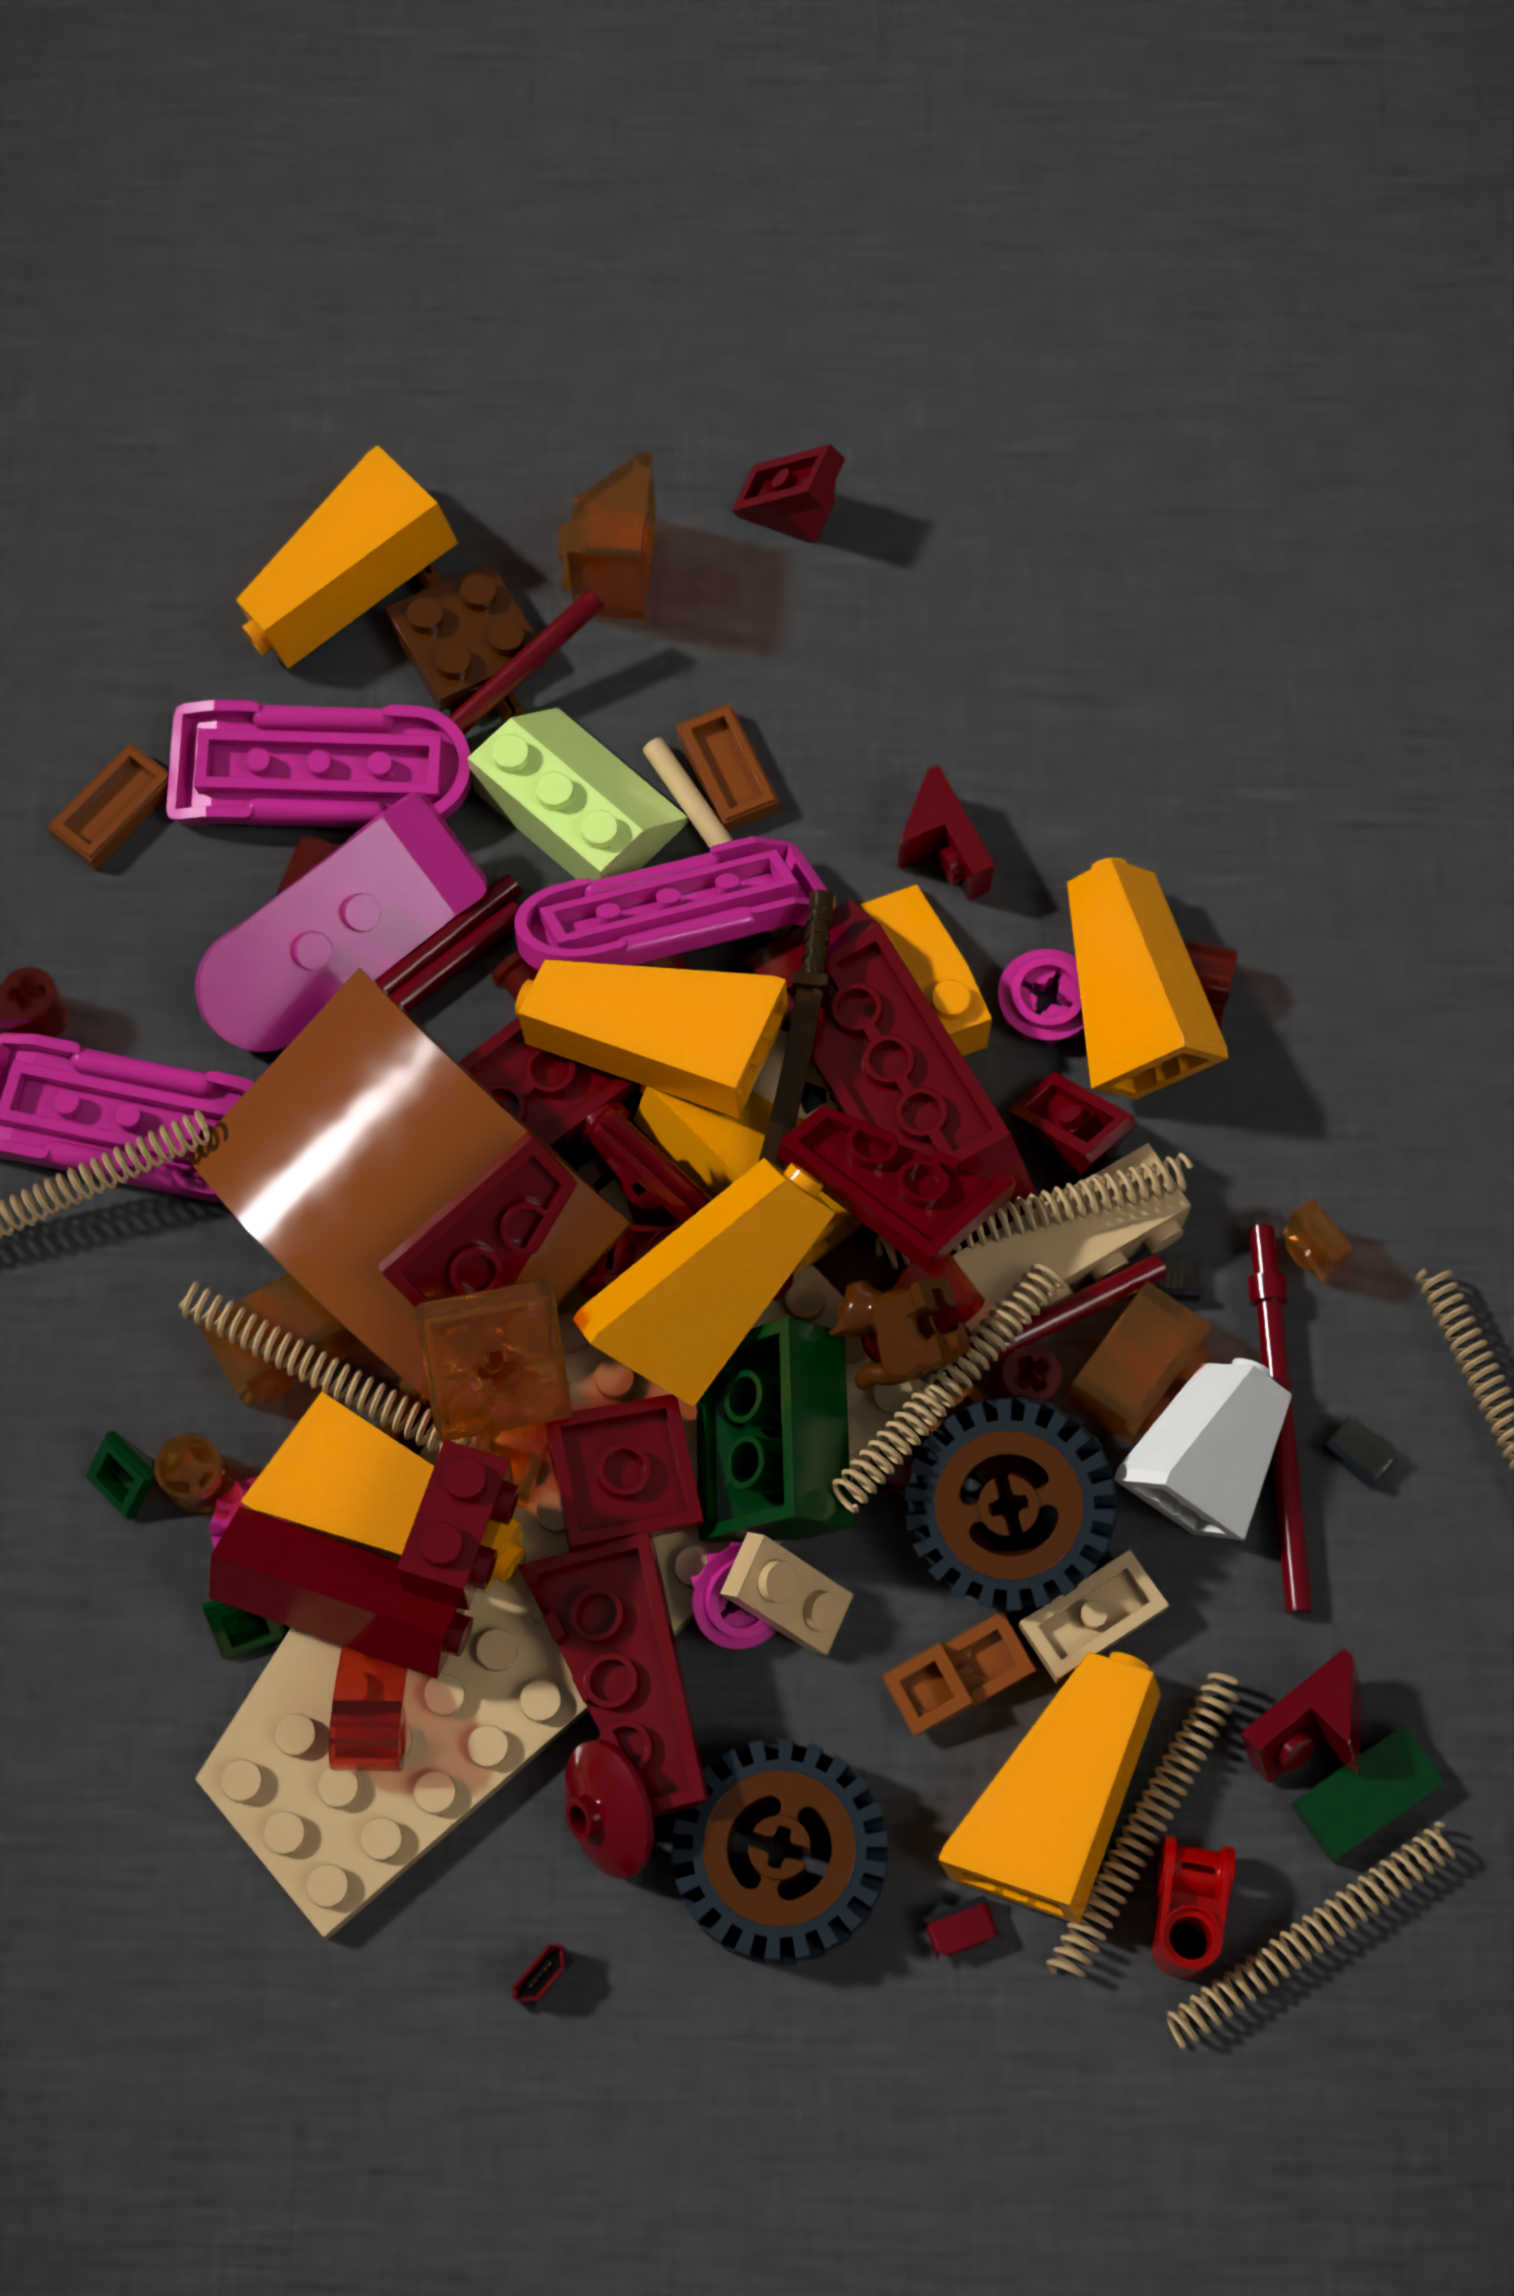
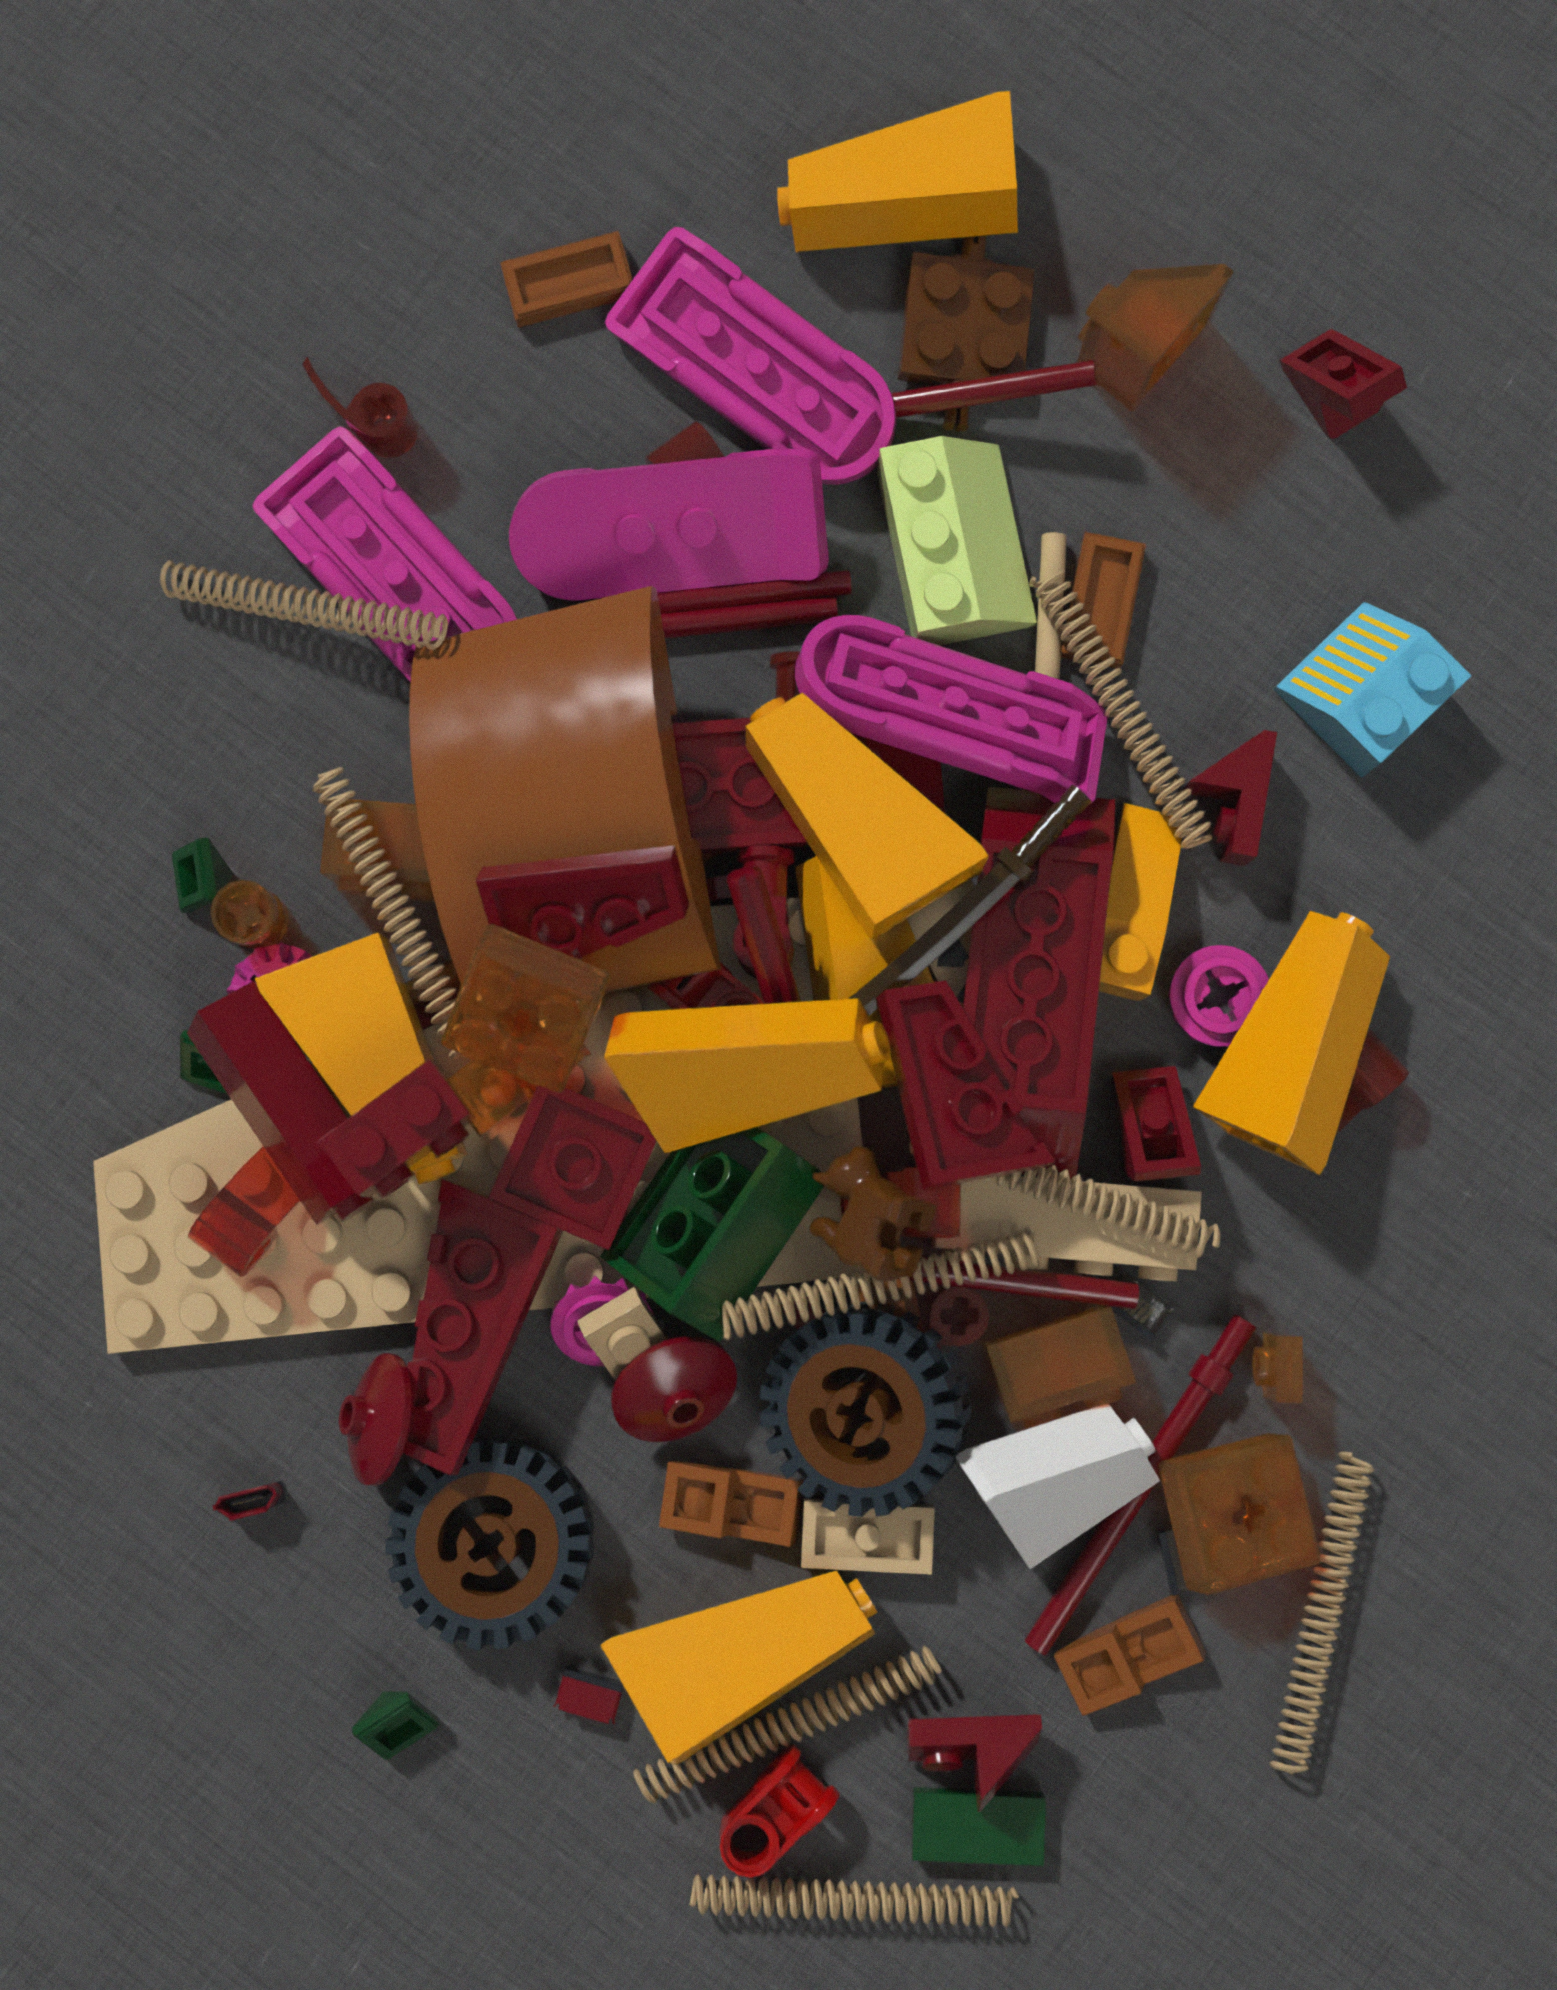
camera: 40 degrees right, 15 degrees up
none -> dark green slope [351,1691,440,1760]
none -> dark red dish [611,1337,737,1442]
none -> tan piece [1029,570,1212,849]
none -> dark orange slope [1054,1594,1206,1716]
none -> clear orange brick [1159,1433,1321,1595]
none -> medium azure slope [1273,602,1472,778]

